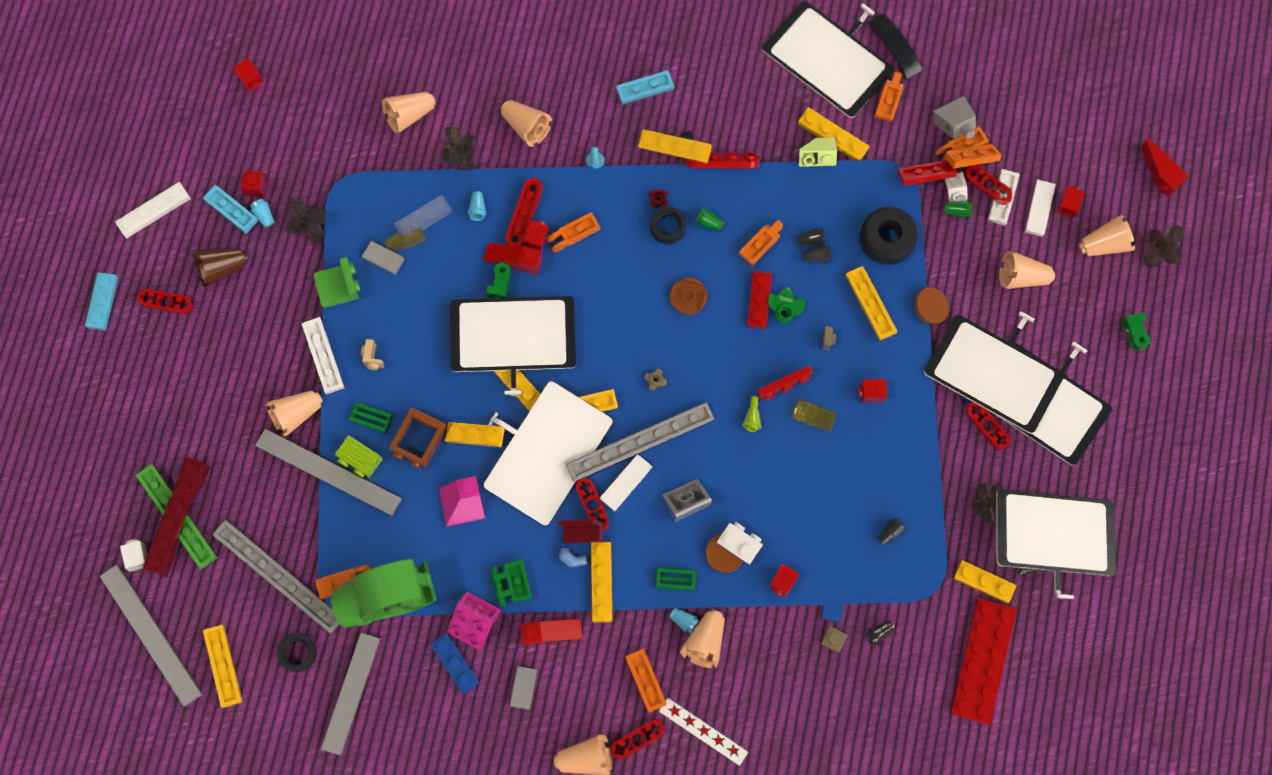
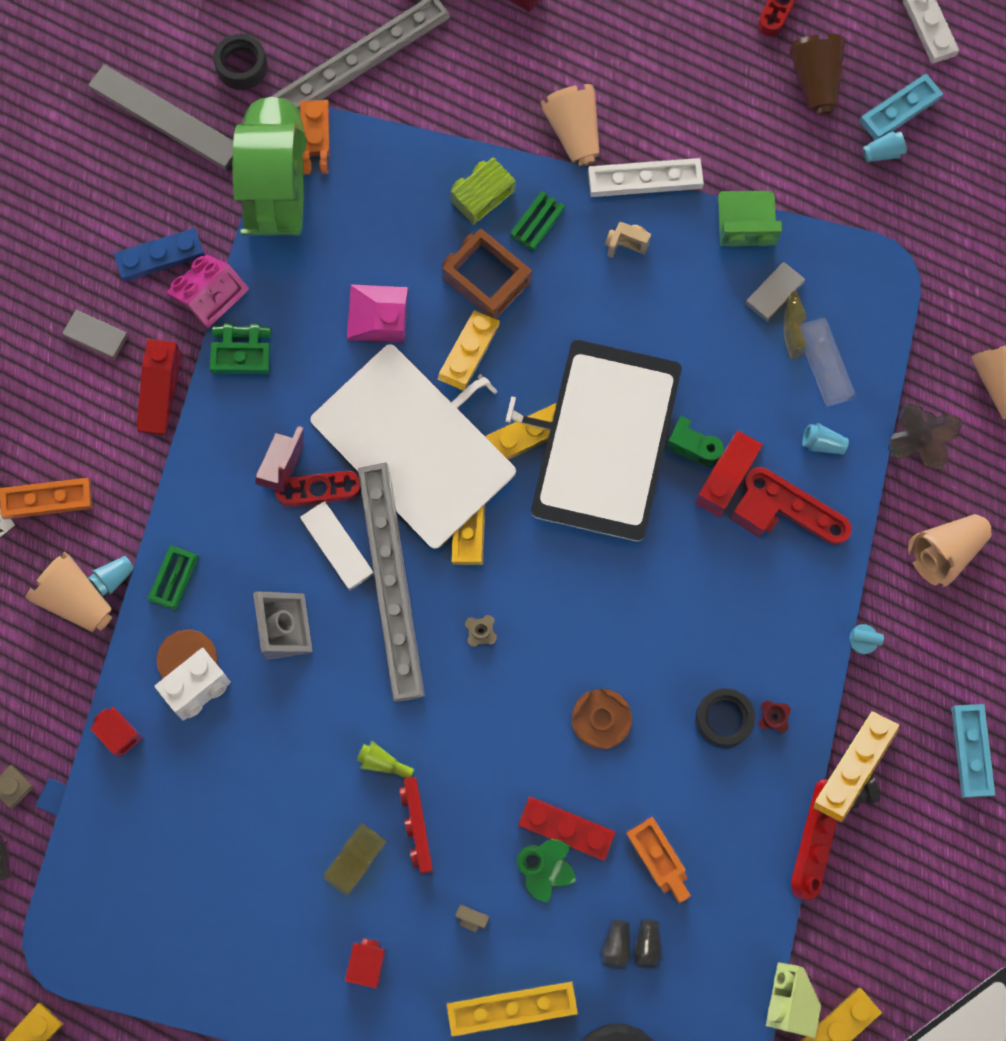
camera: 105 degrees right, 0 degrees up
red brick [241,171,267,198] -> none
light grey tile [255,429,402,517] -> none
clear smoke plant [286,198,327,244] -> none
orange hinge [547,212,601,253] -> none
medium blue arm [559,548,587,567] -> none
yellow plate [591,542,612,623] -> none
green cone [696,208,725,232] -> none
clear smoke cone [876,517,906,546] -> none

